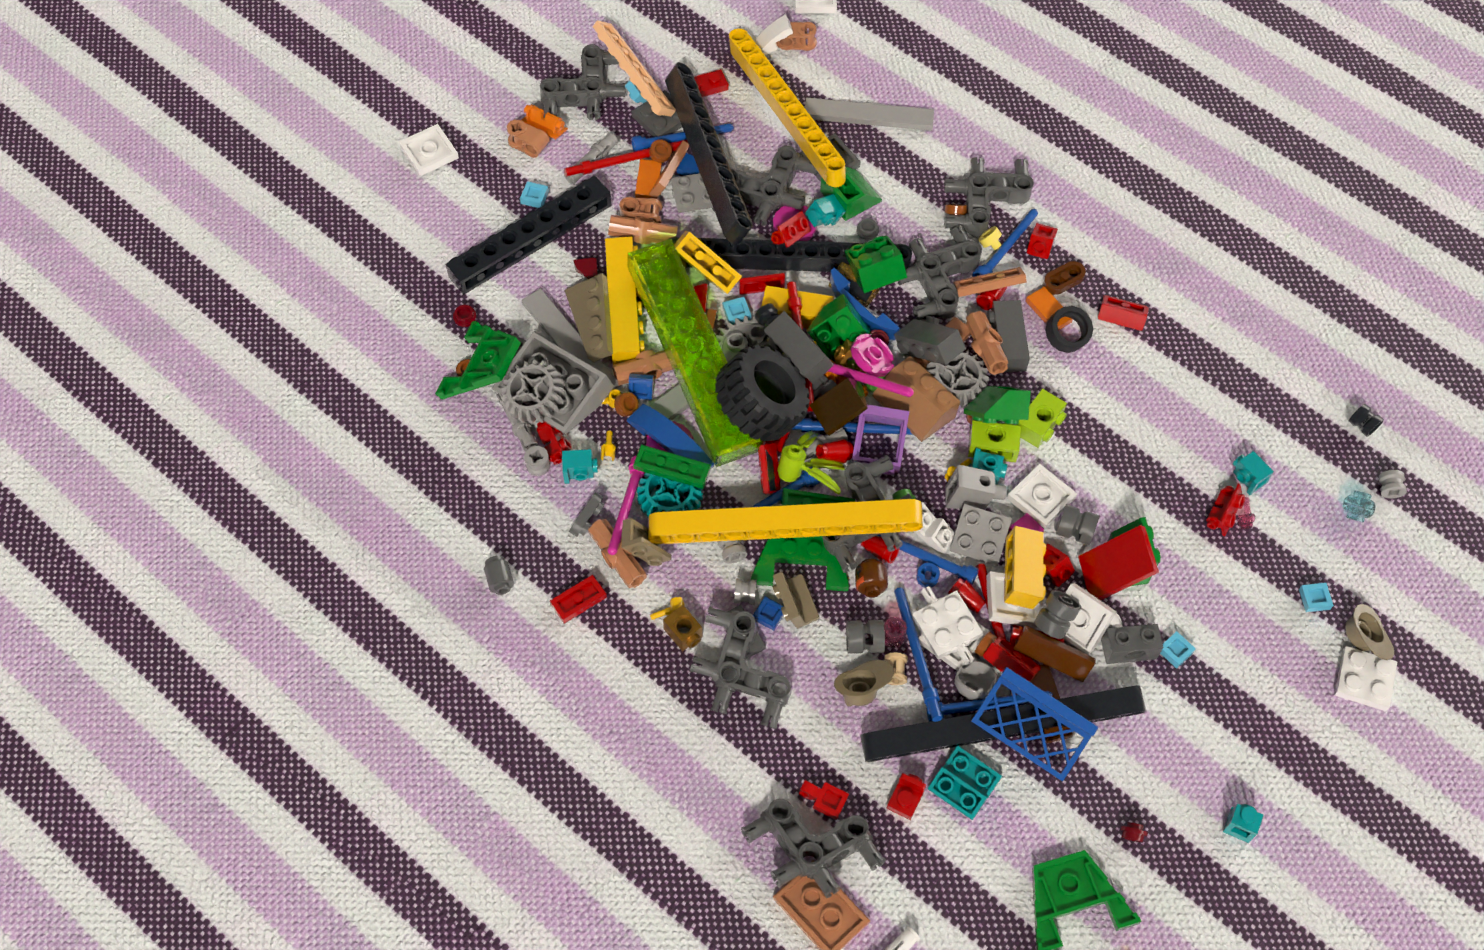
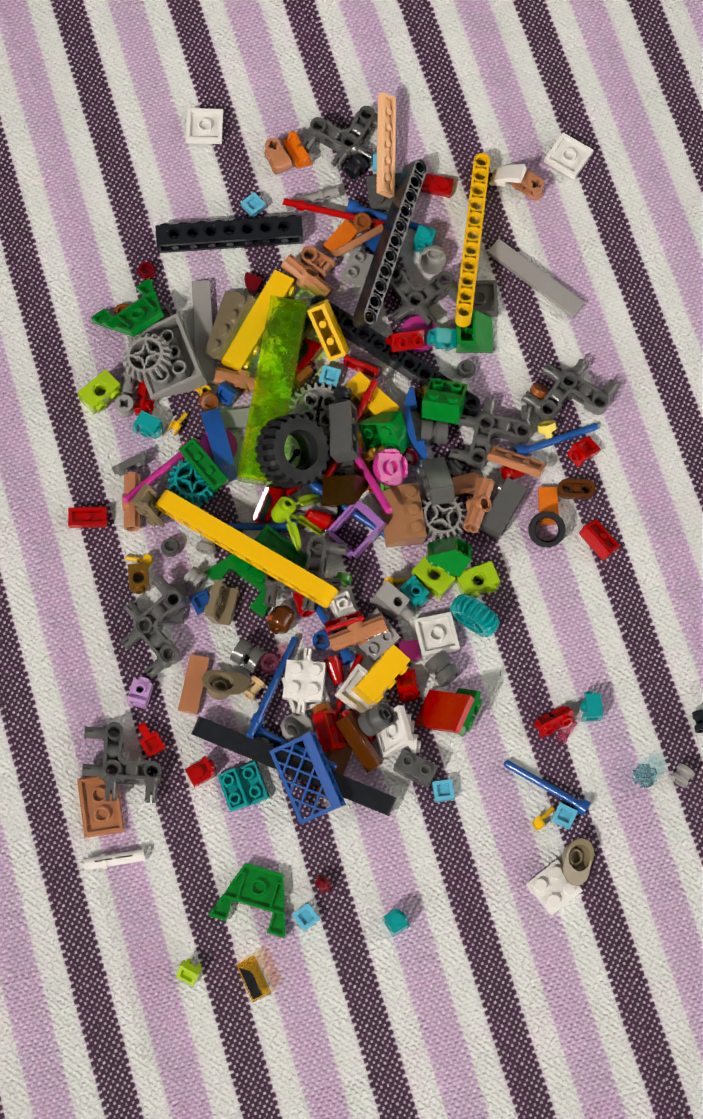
camera: 30 degrees right, 10 degrees up
dark grey brick [484,556,514,595] -> none
none -> lime brick [77,369,122,414]
none -> lavender brick [126,677,153,709]
none -> dark grey plate [161,538,180,557]
none -> nougat tile [178,654,210,715]
none -> medium azure plate [292,903,320,932]
none -> red slope [324,611,365,636]
none -> nougat piece [328,615,389,652]
none -> black wheel [343,154,368,180]
none -> teal brick [412,225,436,253]
none -> light grey hair [419,245,447,275]
none -> dark grey wheel [420,419,448,445]
none -> teal gear [450,594,500,637]
none -> blue piece [504,760,591,816]
none -> yellow hand [532,806,555,831]

